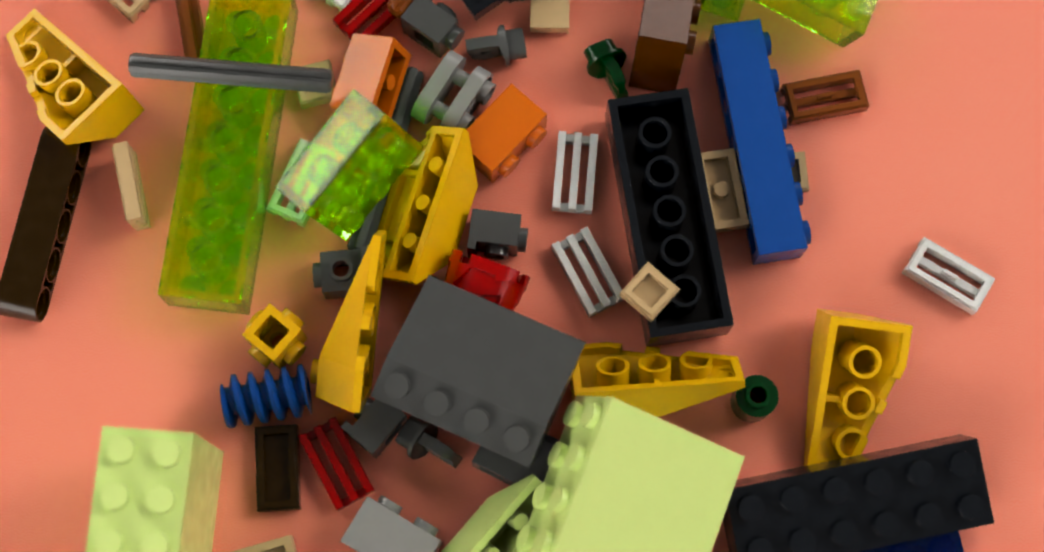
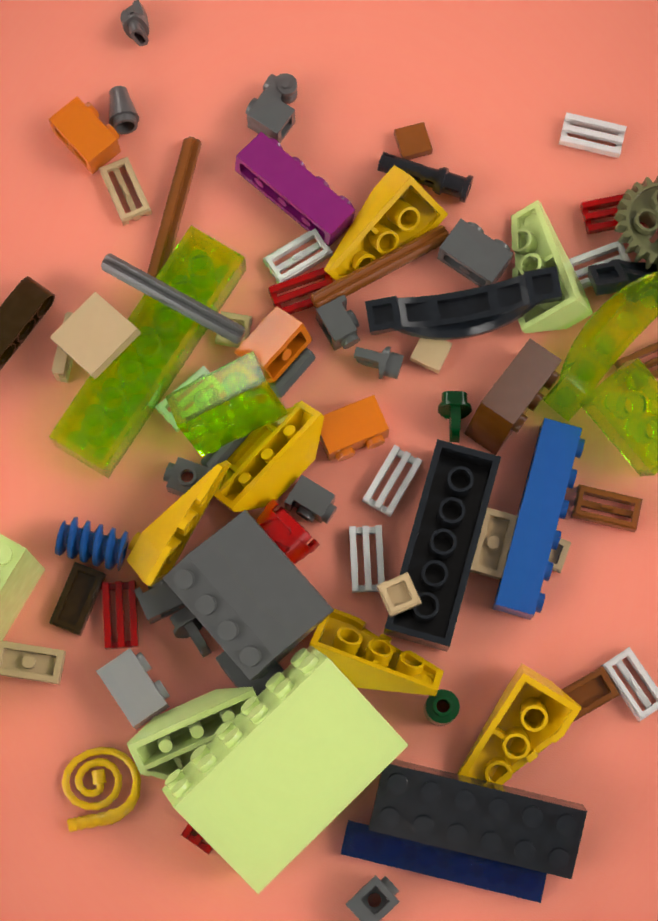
camera: 25 degrees right, 0 degrees up
yellow wedge [6,8,145,145] -> none
yellow brick [242,303,308,370] -> none
light grey brick [411,50,496,129] -> none
none -> tan tile [50,292,141,379]
none -> dark orange tile [562,666,620,722]

